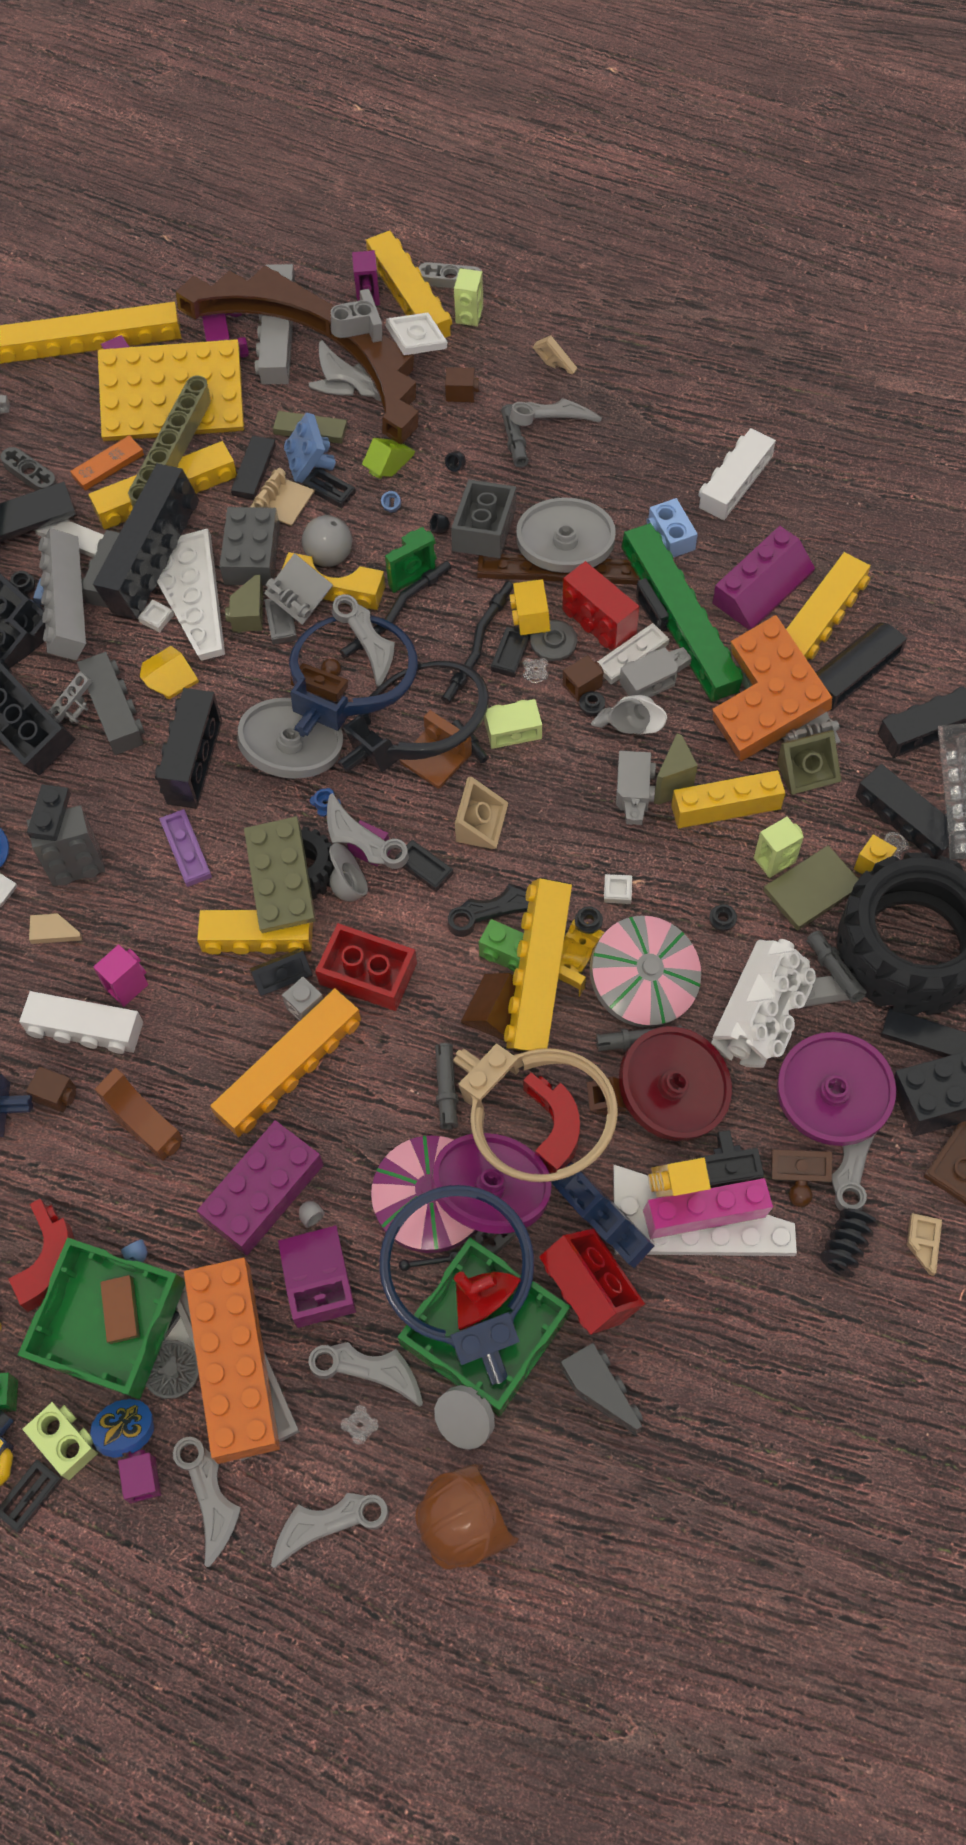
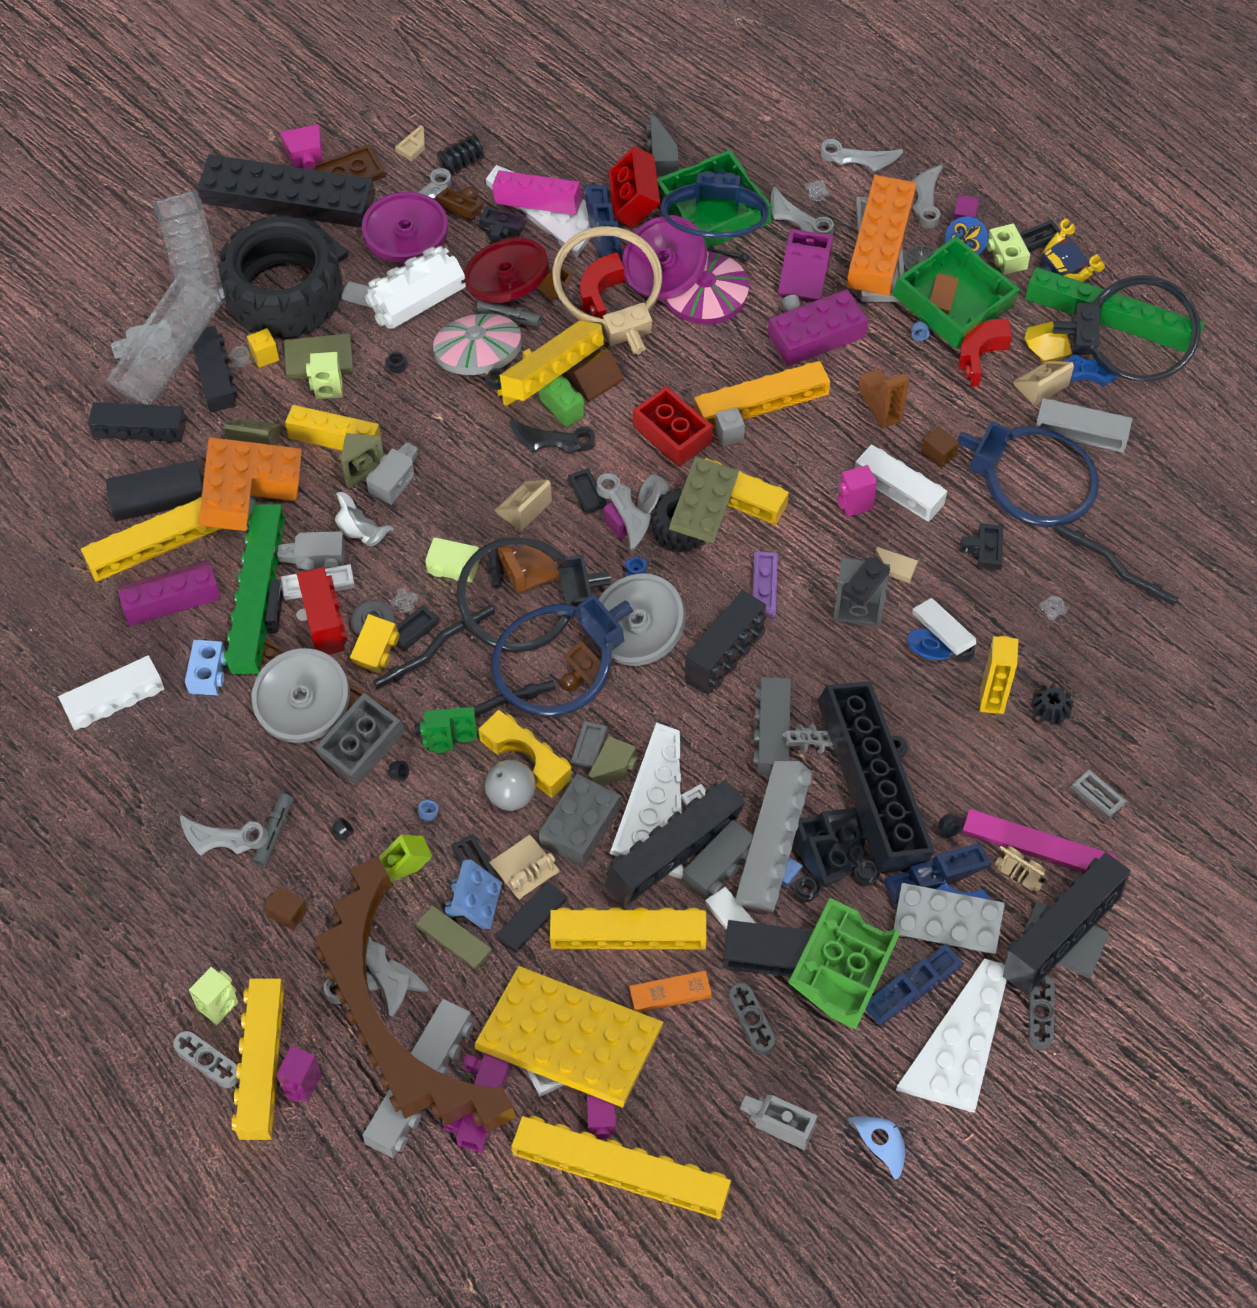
camera: 155 degrees left, 5 degrees down
olive beam [128,376,211,508] -> none
yellow slope [140,646,199,699] -> none
black plate [249,948,313,996] -> none
light grey hinge [264,553,333,625] -> none
light grey tile [331,289,382,342] -> none
light grey piece [332,594,395,687] -> none
white tile [385,313,448,355] -> none
dark orange piece [415,1464,519,1570] -> none
light grey tile [434,1385,495,1450] -> none
dark grey pin [435,1043,459,1130] -> none
red shield [454,1272,521,1330] -> none
tan tile [533,335,577,374] -> none
reddish brown brick [562,655,604,702] -> none
black plate [579,691,605,717] -> none
white tile [604,874,632,904] -> none
yellow brick [648,1158,711,1197] -> none
dark grey pin [806,931,867,1003] -> none

